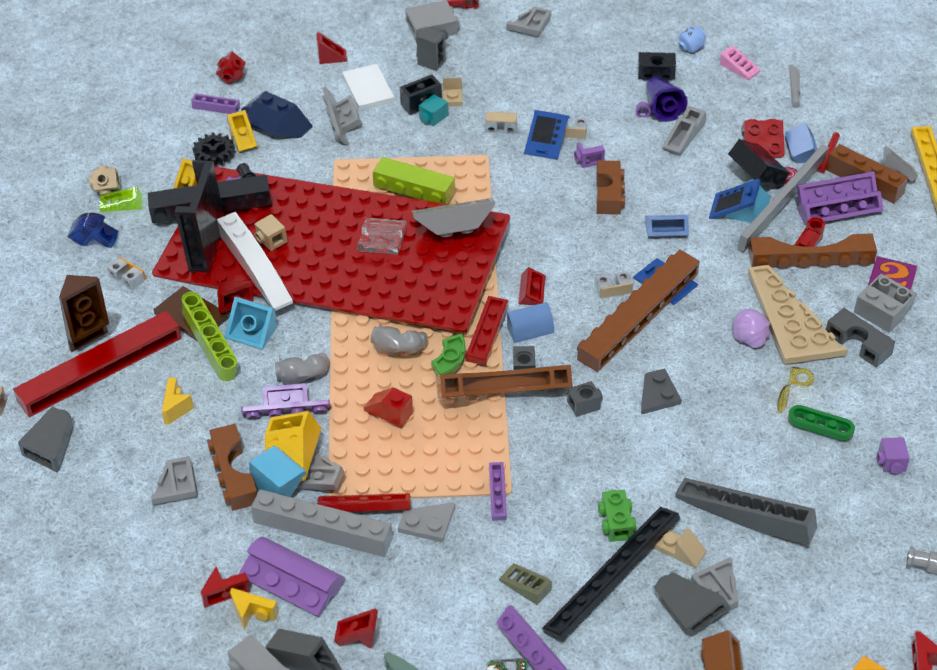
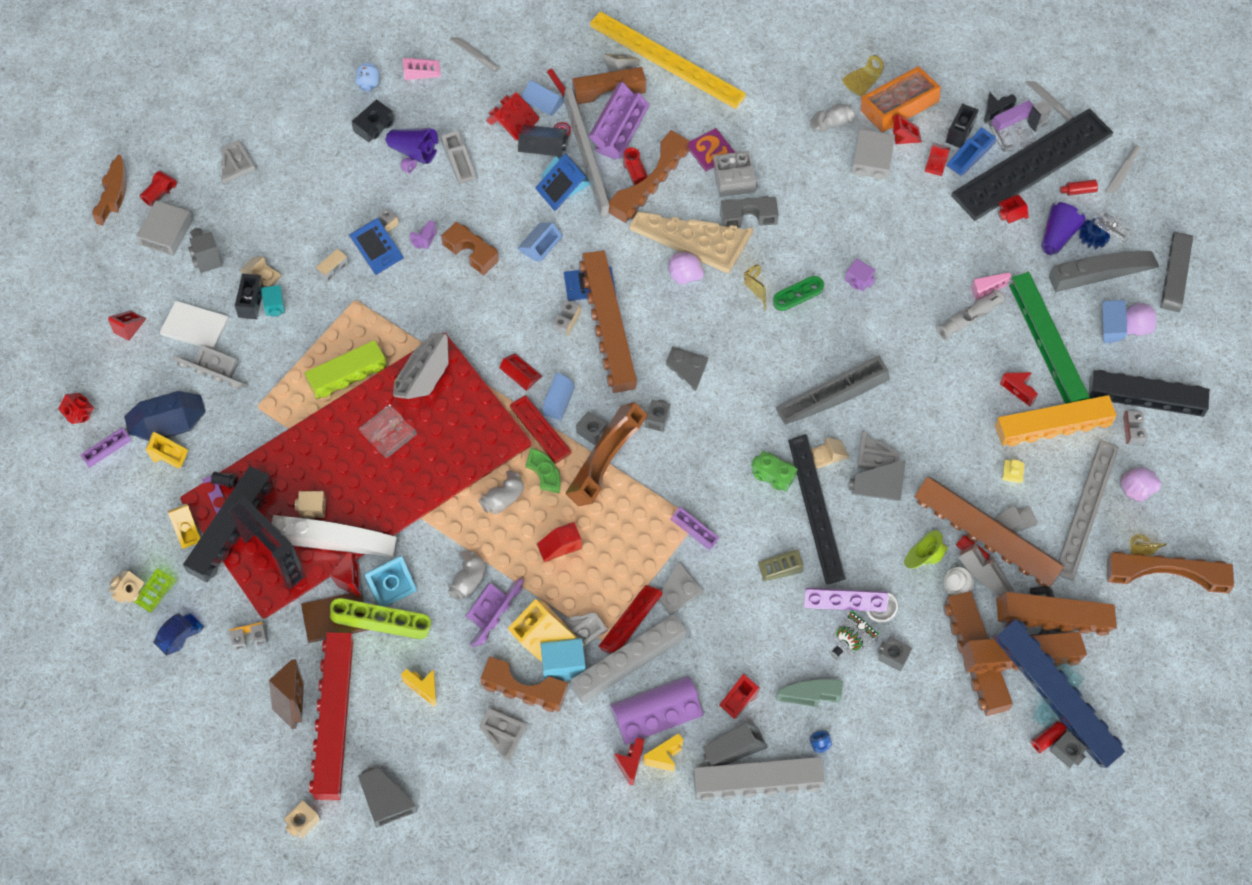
camera: 55 degrees left, 15 degrees up
black gear [192,132,235,166] -> none

